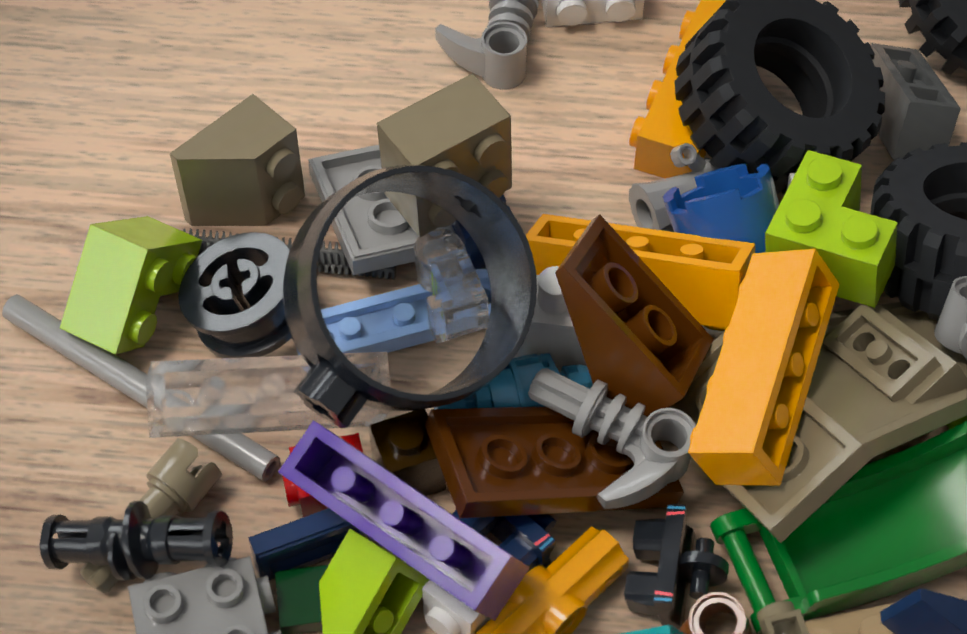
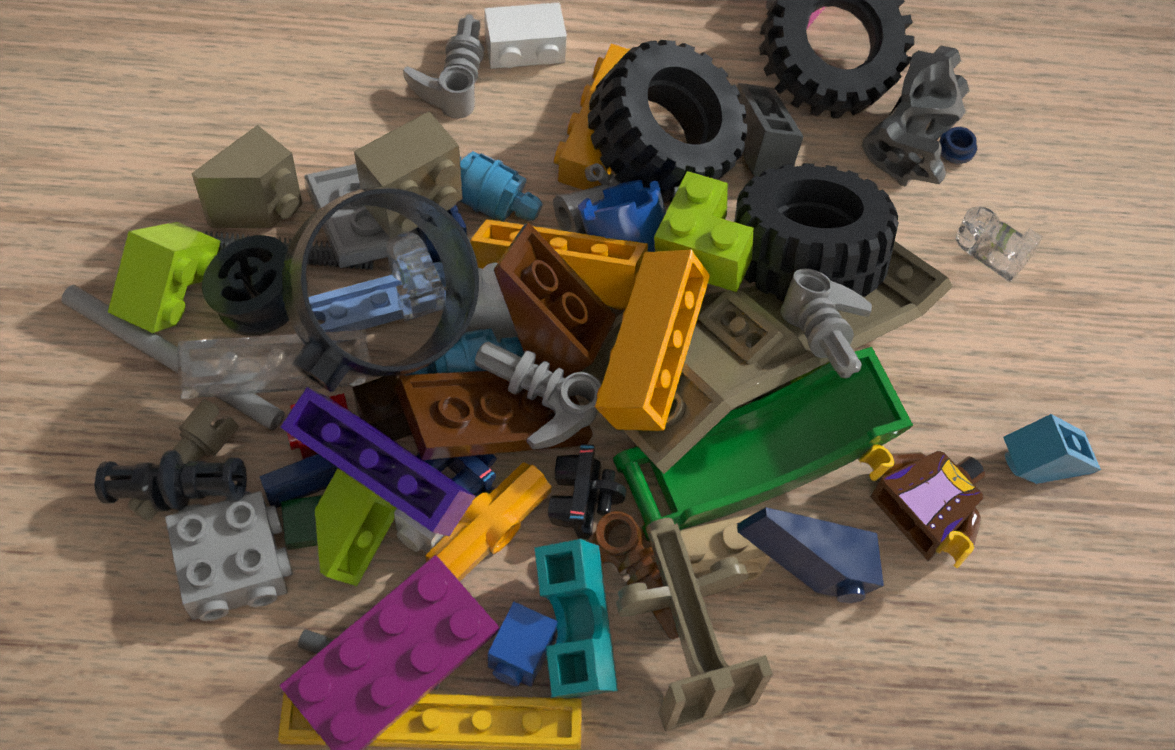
camera: 10 degrees left, 5 degrees up
none -> dark azure piece [460,151,543,221]

